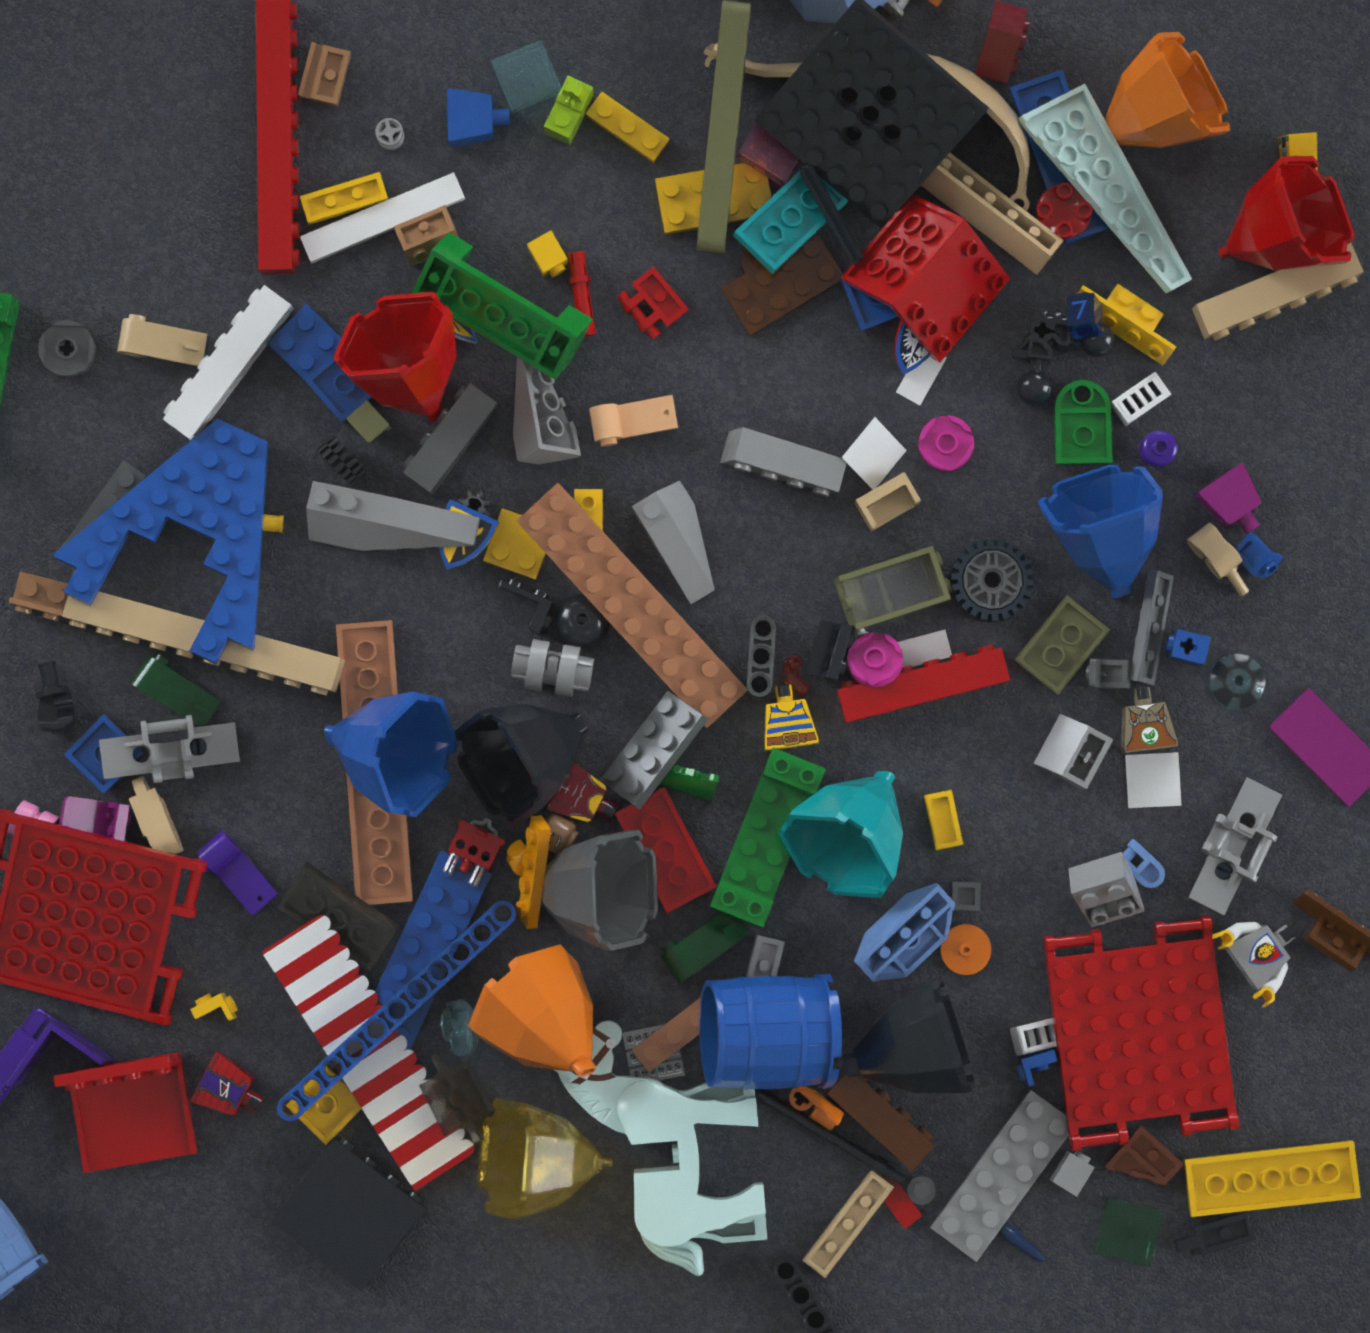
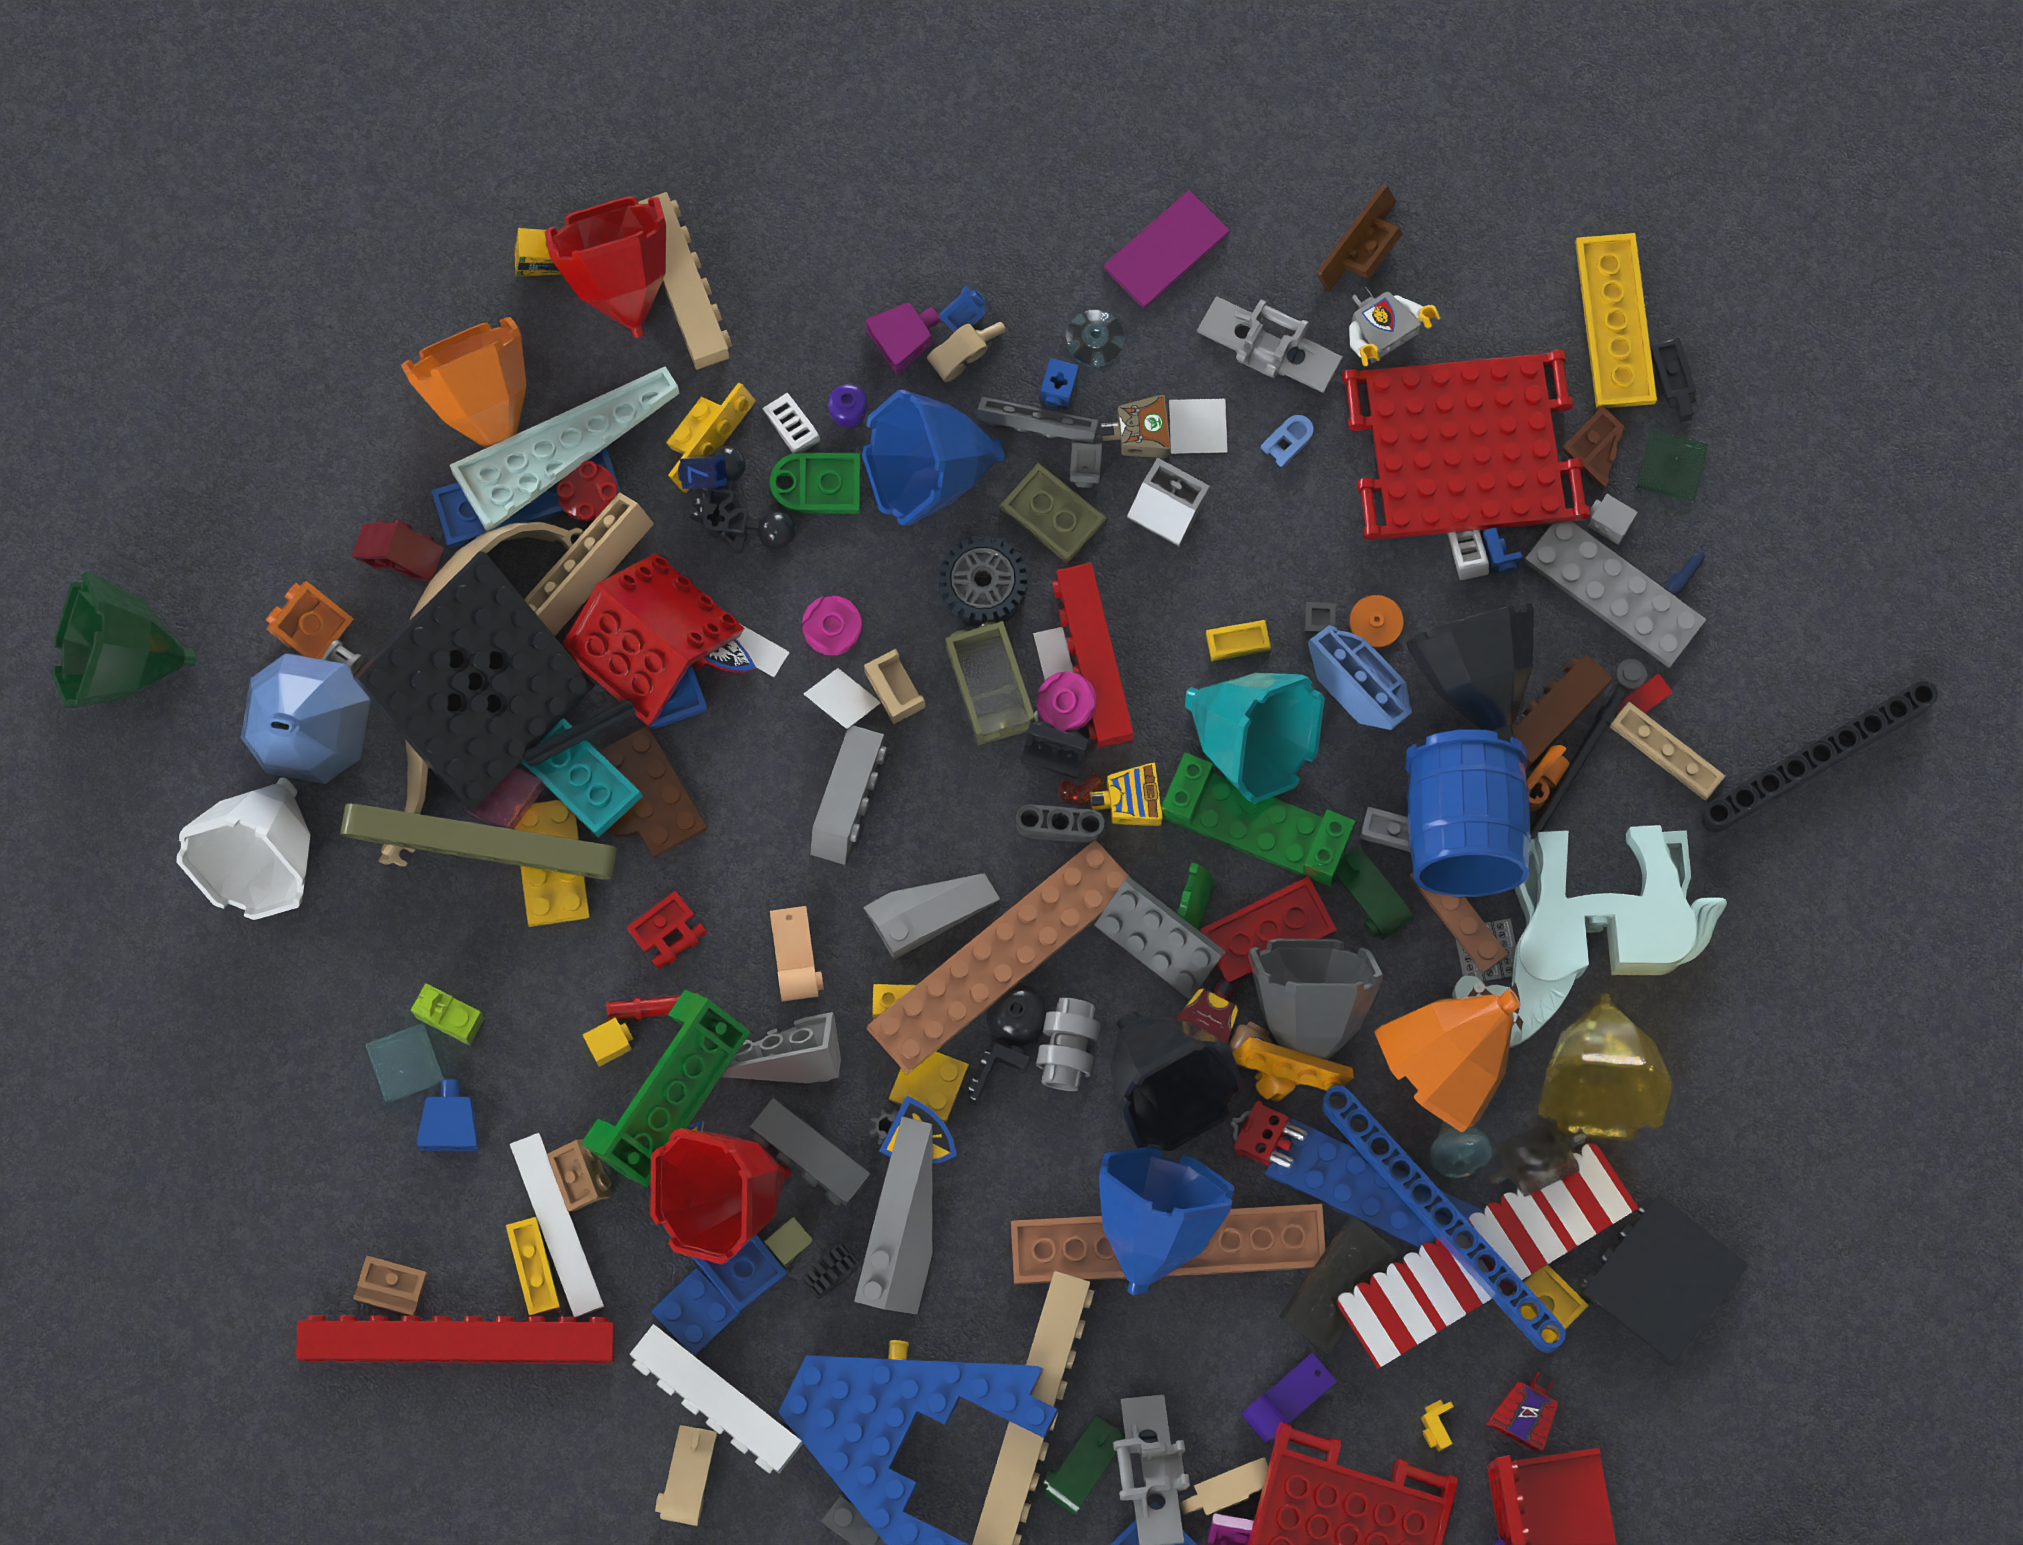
camera: 85 degrees left, 10 degrees down
light grey wheel [375,118,405,150] -> none
yellow plate [586,91,670,163] -> none
light grey slope [1068,852,1144,928] -> none

